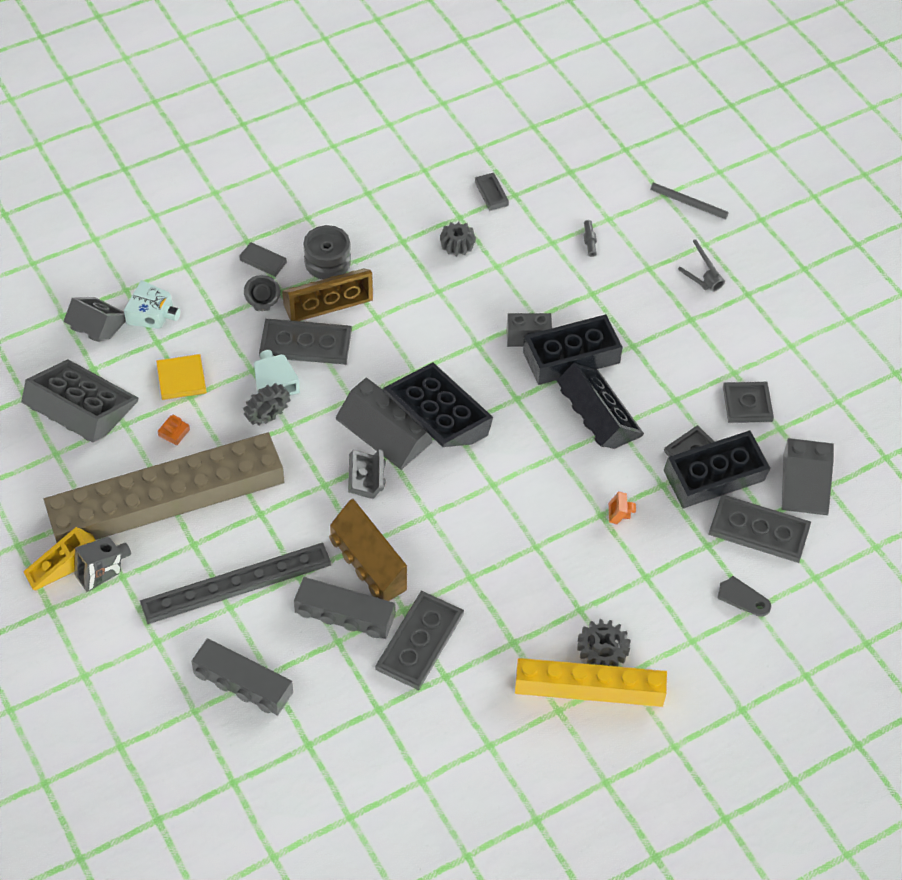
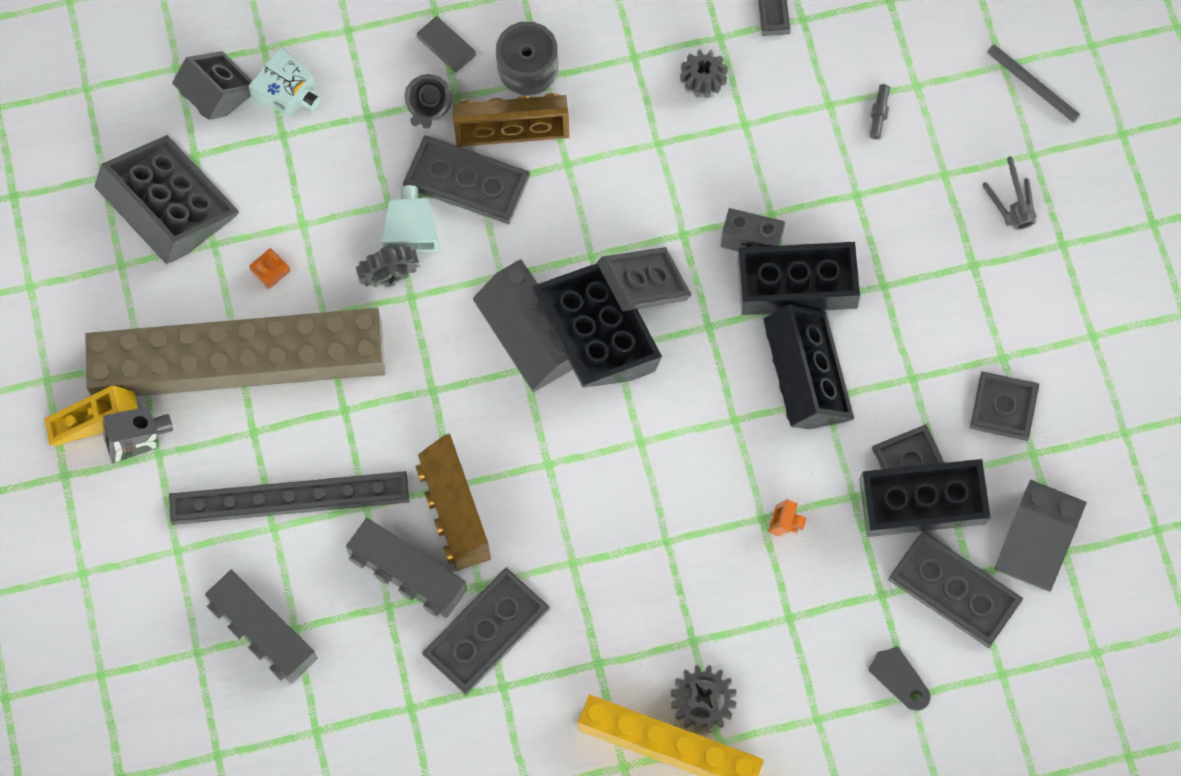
camera: 20 degrees right, 15 degrees up
yellow tile [156,354,207,400] -> none
dark grey bracket [348,449,386,499] -> none
none -> dark grey tile [597,247,692,311]

